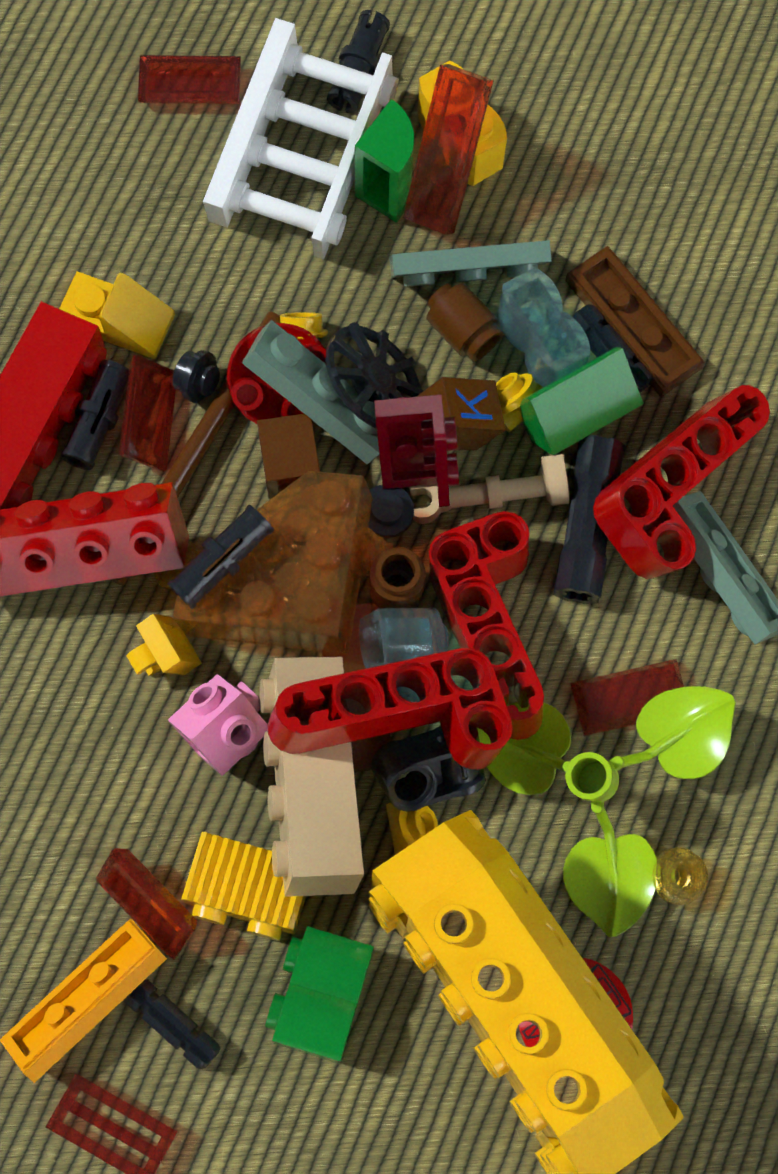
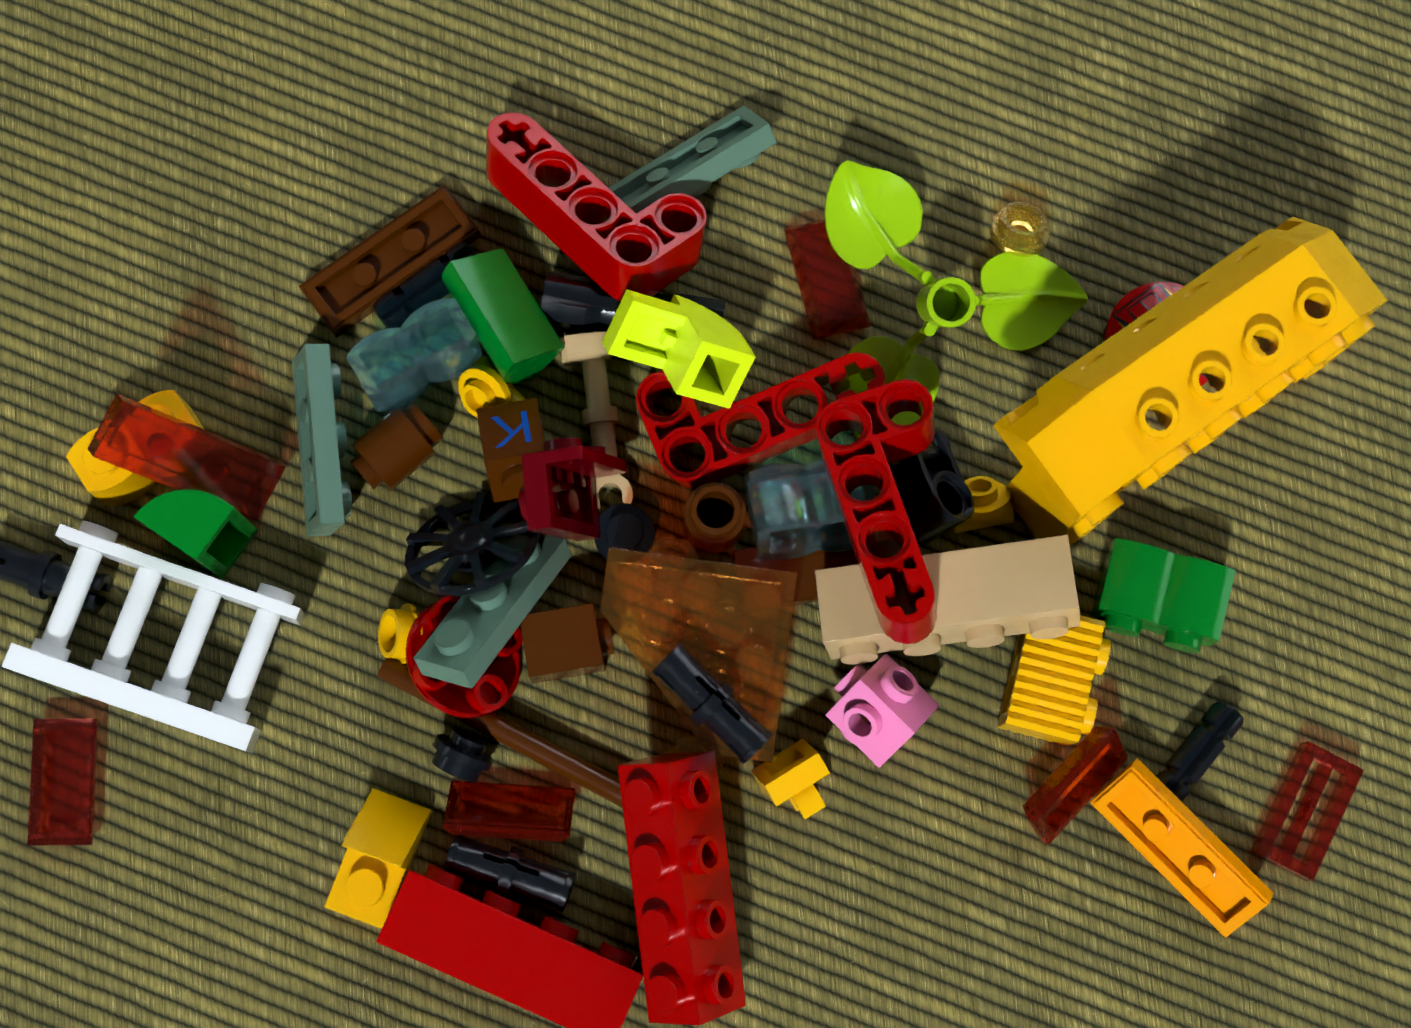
camera: 95 degrees left, 5 degrees up
none -> neon yellow brick [602,289,756,409]

